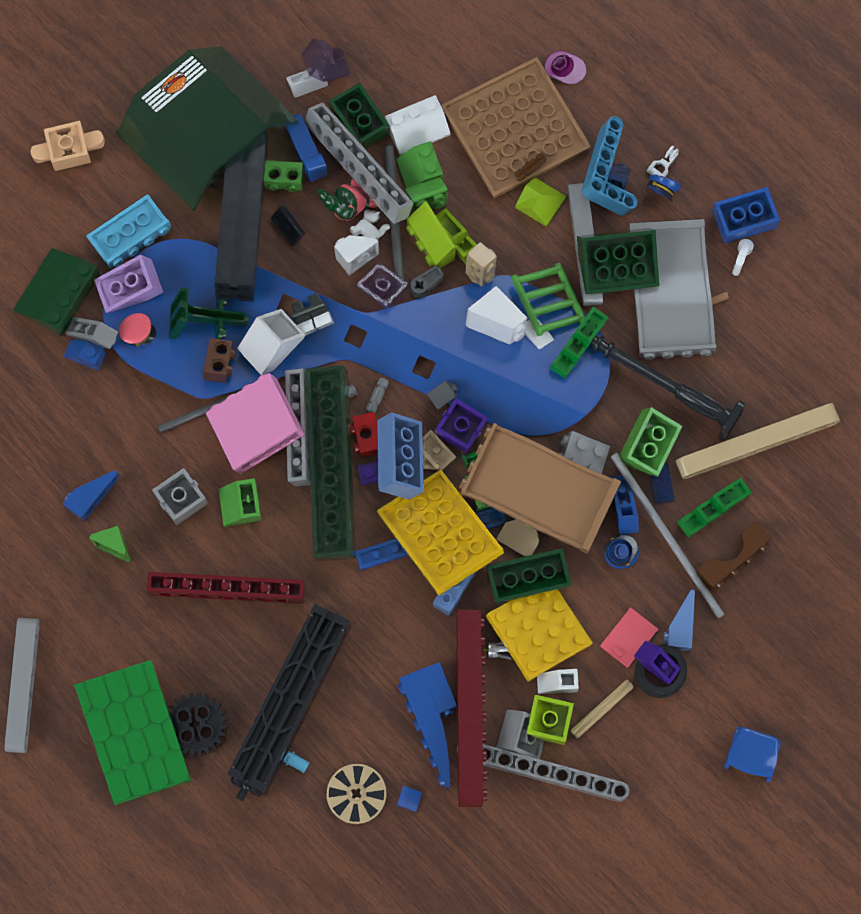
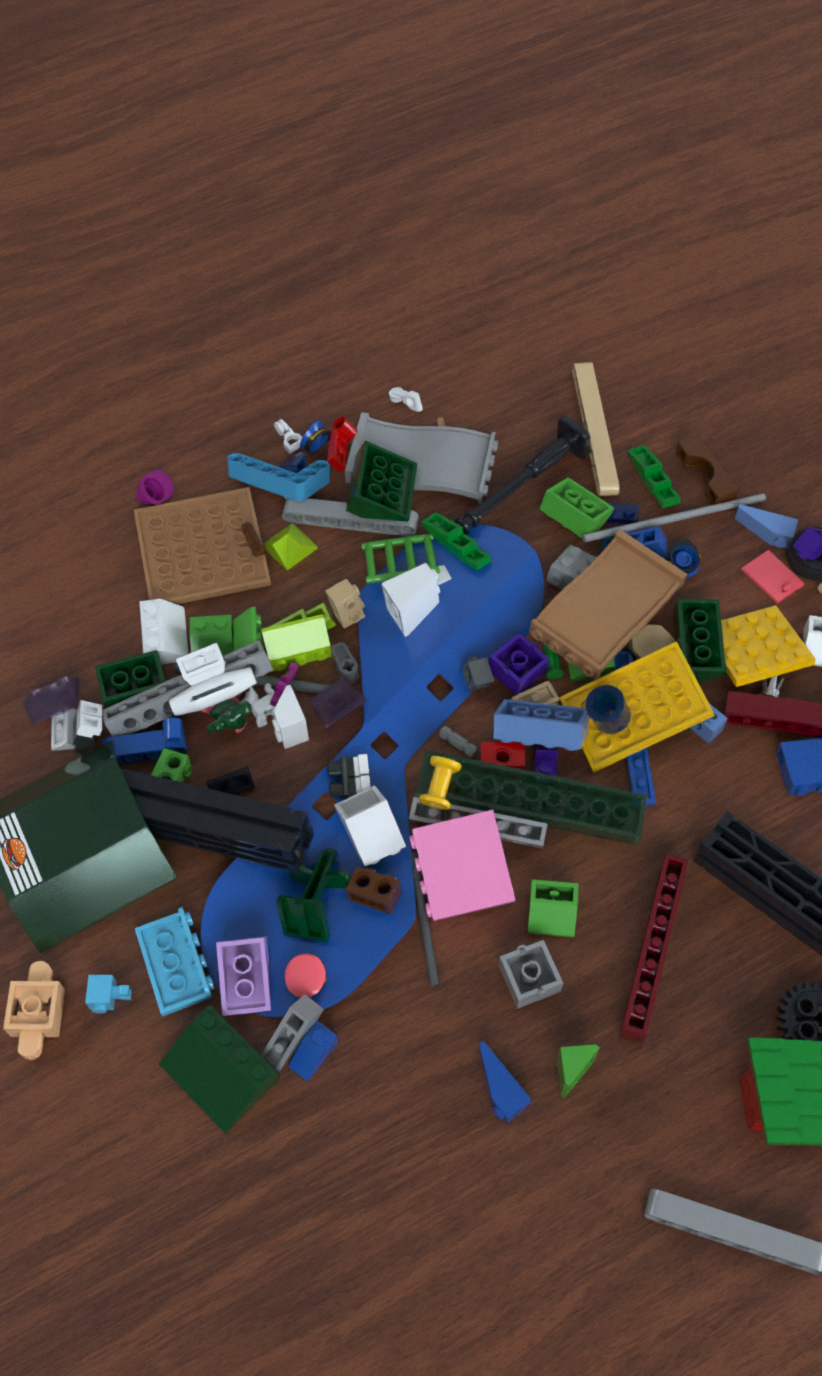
camera: 75 degrees left, 15 degrees down
blue brick [712,187,780,244] -> none
none -> white hips [73,700,102,755]
none -> medium azure brick [85,975,132,1013]
none -> white plate [169,643,257,716]
none -> magenta bar [270,662,300,707]
none -> red plate [327,416,357,473]
none -> yellow piece [418,756,461,810]
none -> piece [585,685,631,734]

